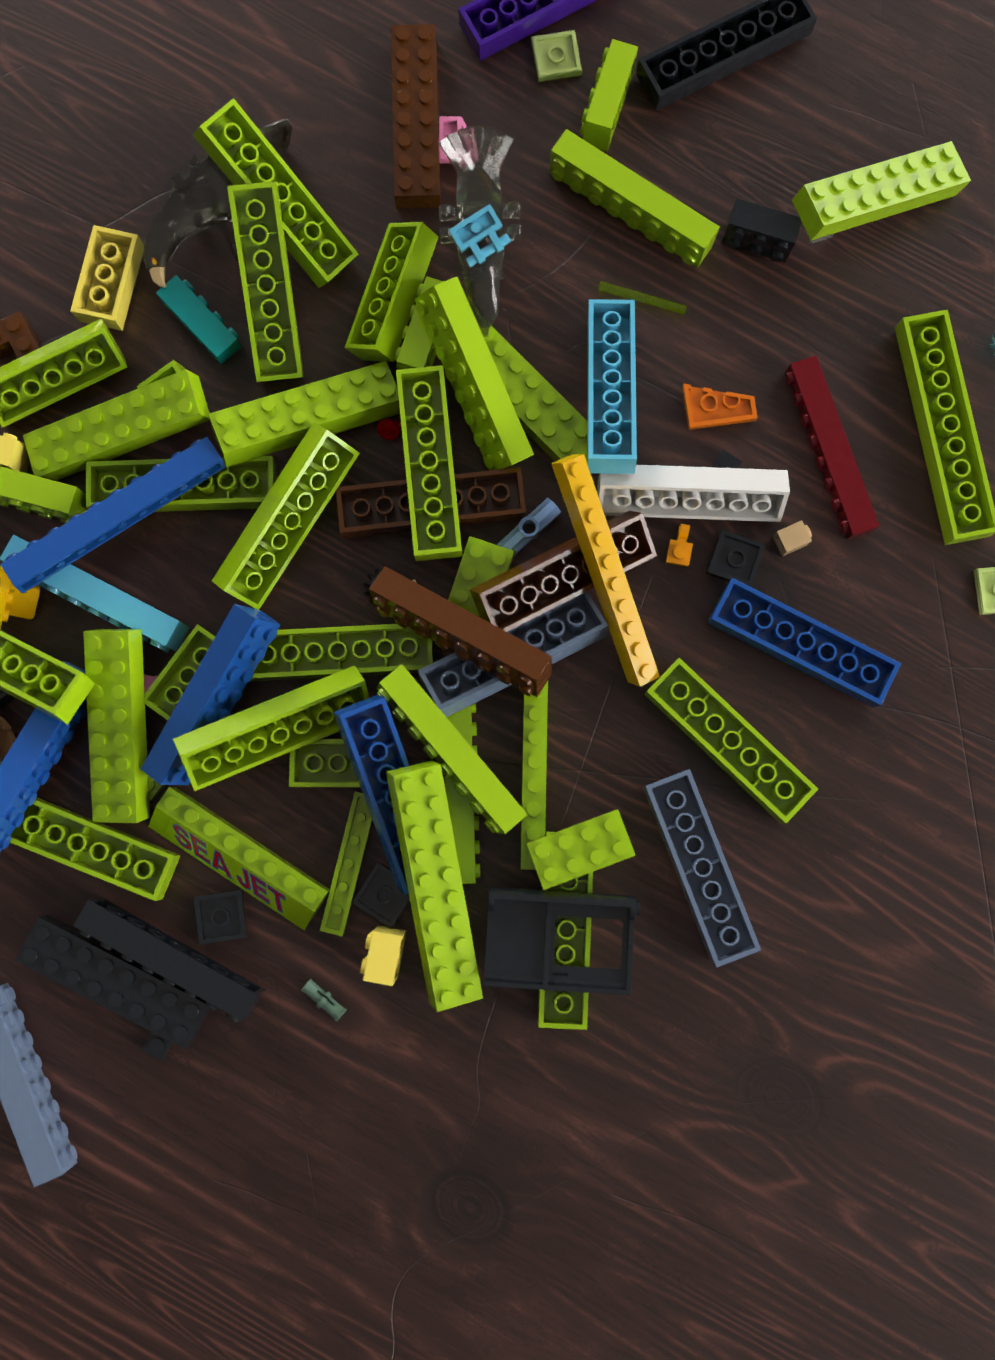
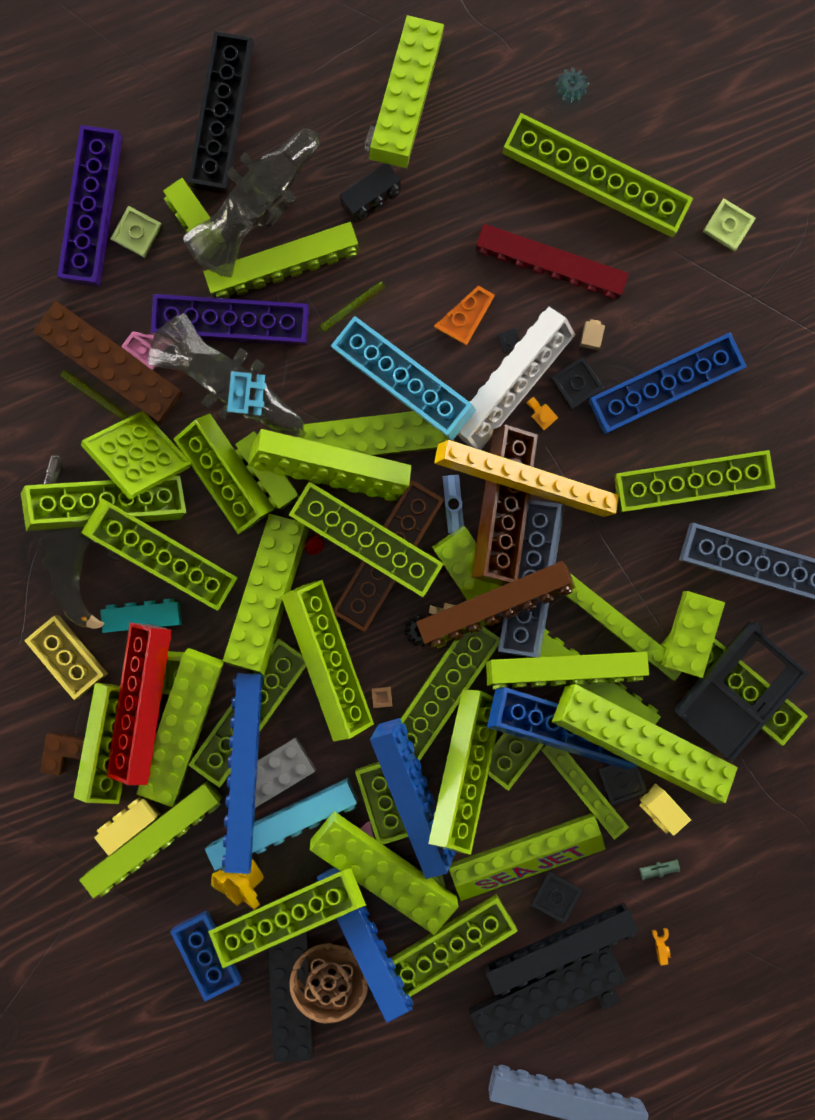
camera: 55 degrees left, 5 degrees up
none -> clear neon green bar [60,370,127,420]
none -> lime plate [81,411,191,499]
none -> red brick [106,622,171,785]
none -> dark purple brick [151,294,309,346]
none -> clear smoke animal [183,128,321,278]
none -> light grey brick [255,736,316,808]
none -> medium nougat plate [372,687,393,708]
none -> light orange plate [652,928,671,966]

